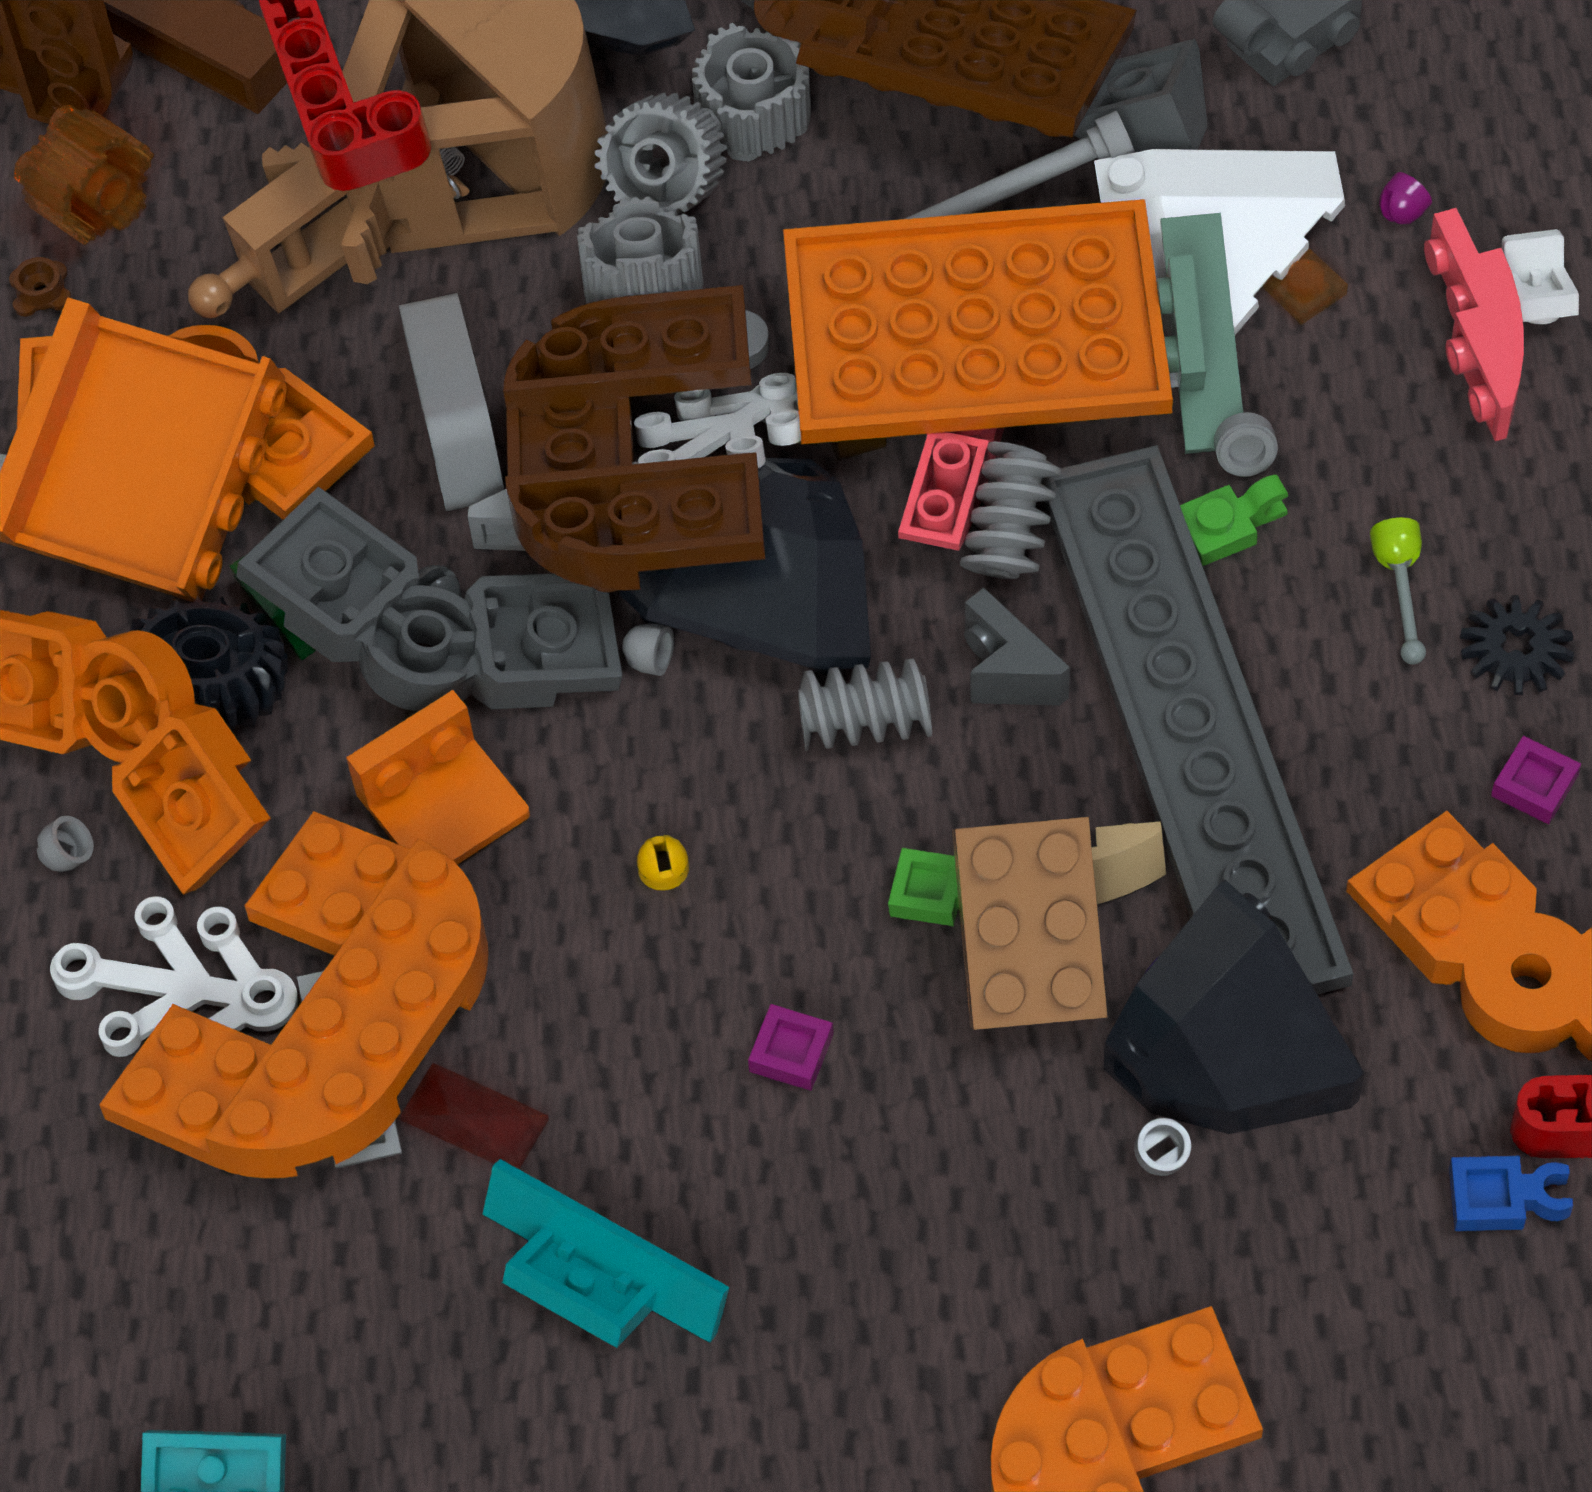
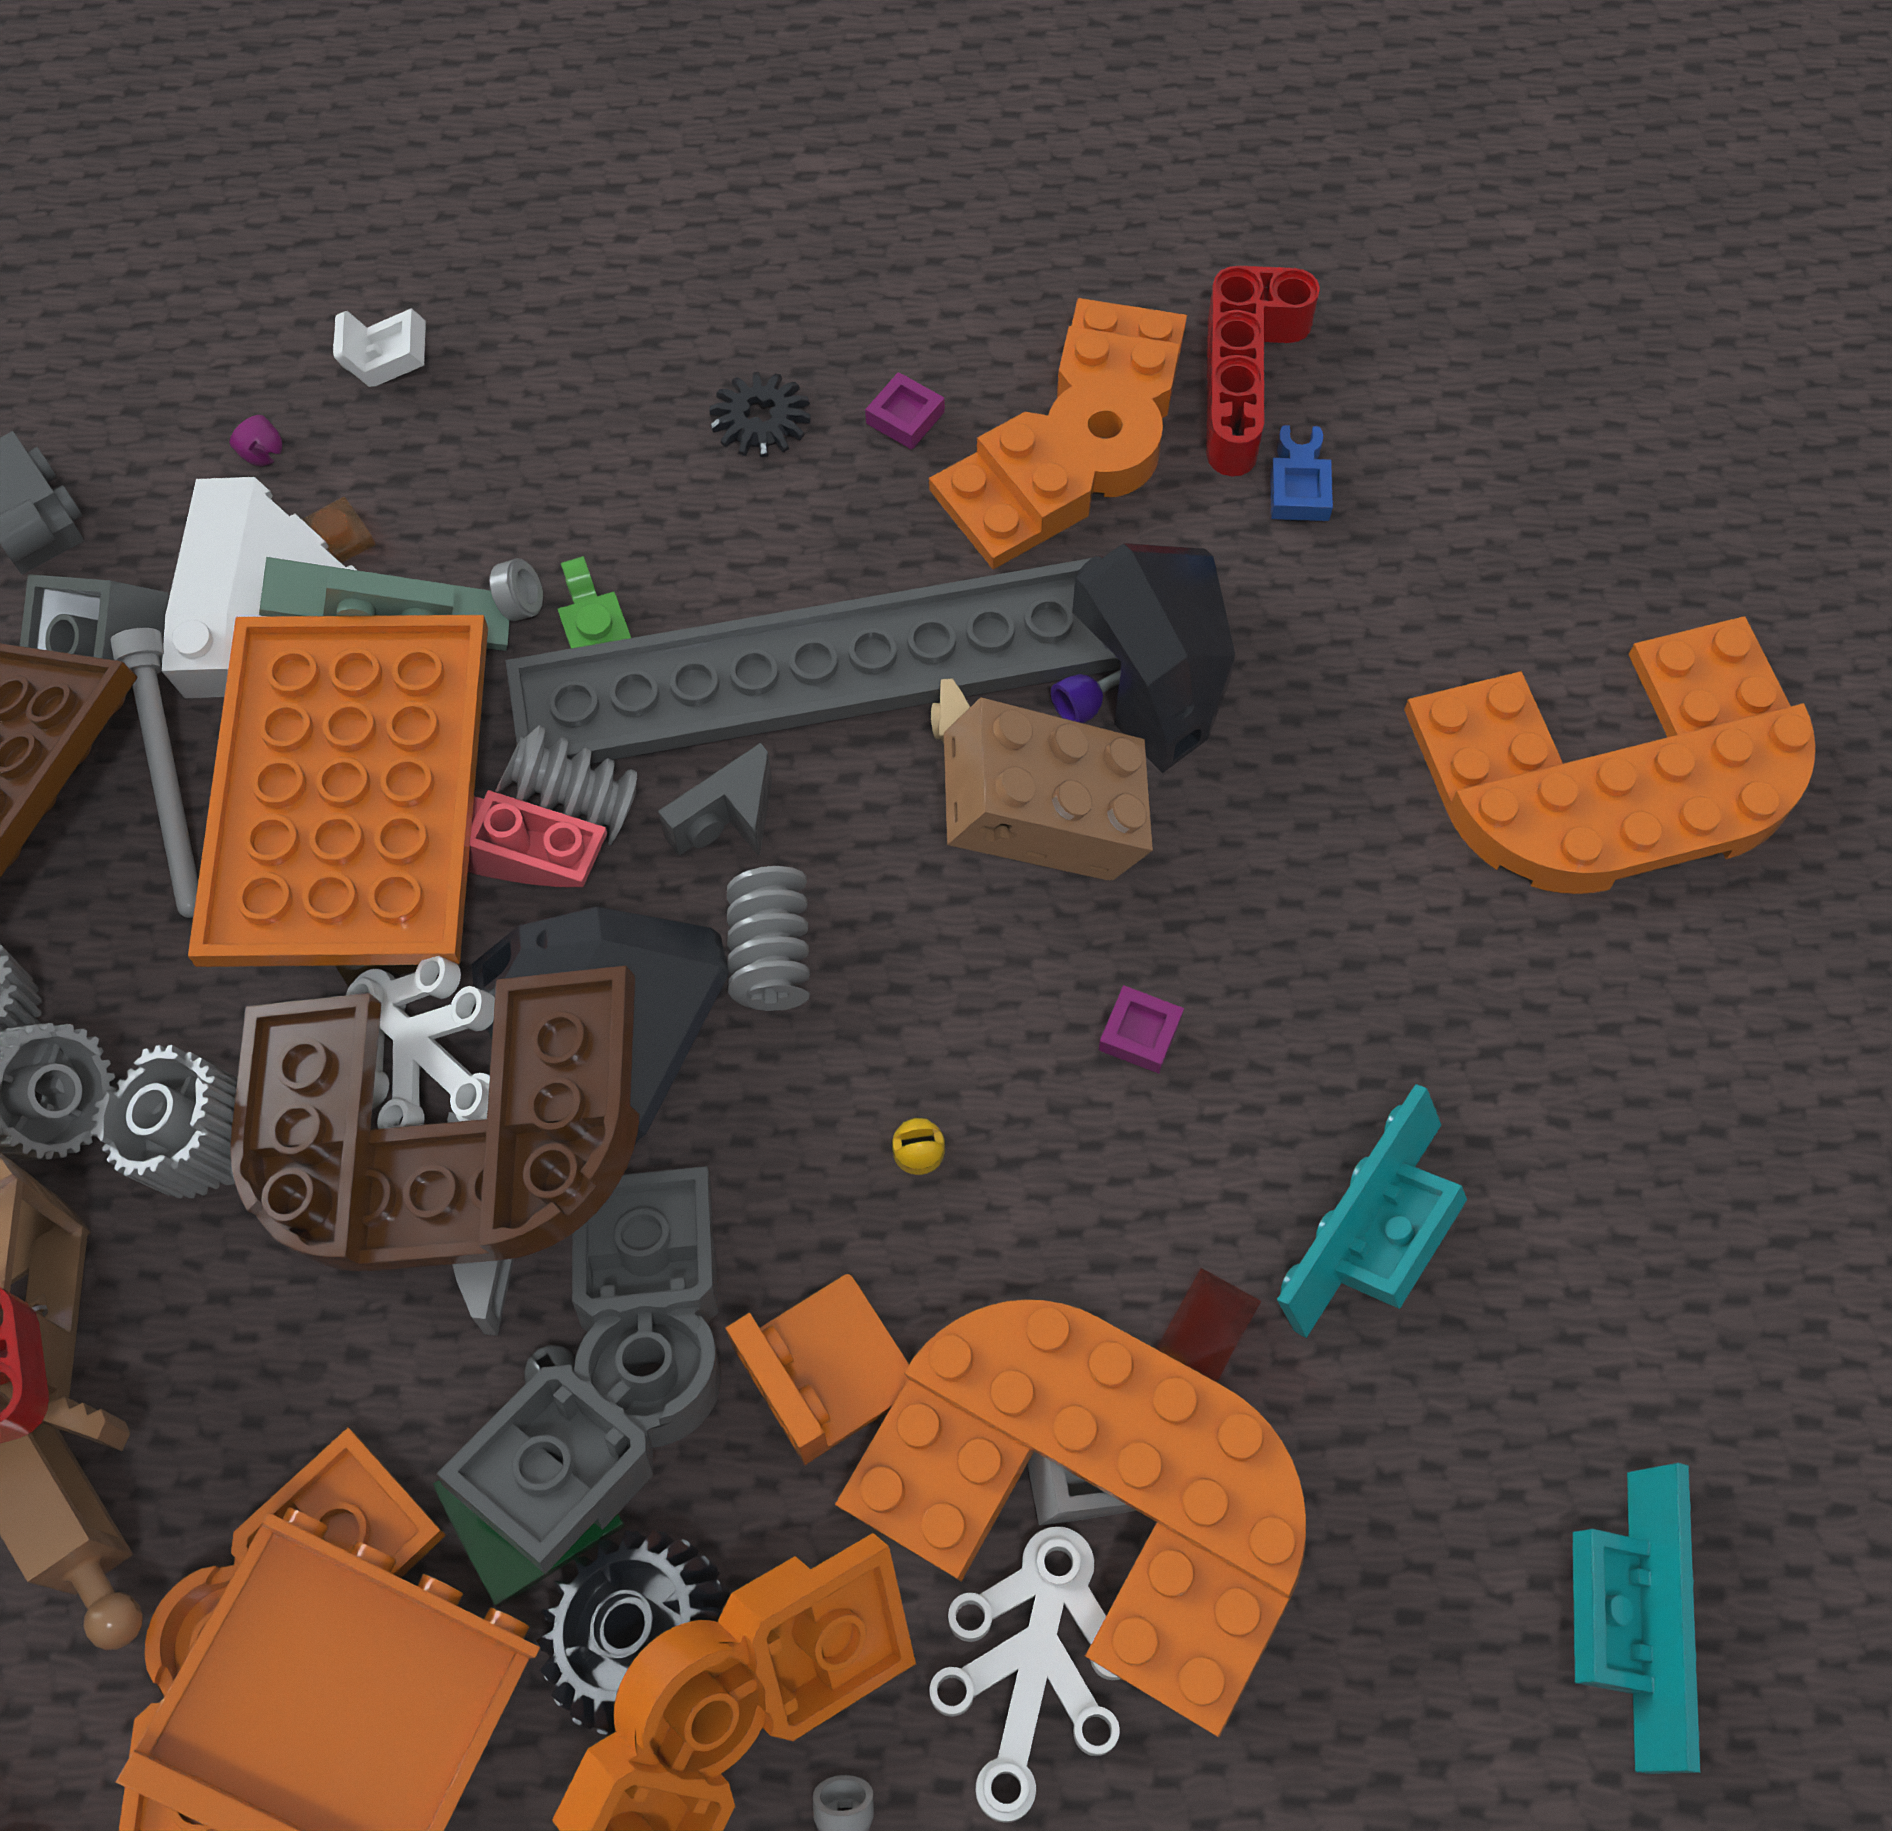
camera: 90 degrees left, 5 degrees up
light grey beam [399,293,504,511] -> none
light grey hinge [622,623,674,676] -> none
bright green plate [888,848,959,926] -> none
light grey hinge [1134,1118,1191,1176] -> none
hinge [1370,517,1426,665] -> none
coral slope [1424,208,1524,441] -> none

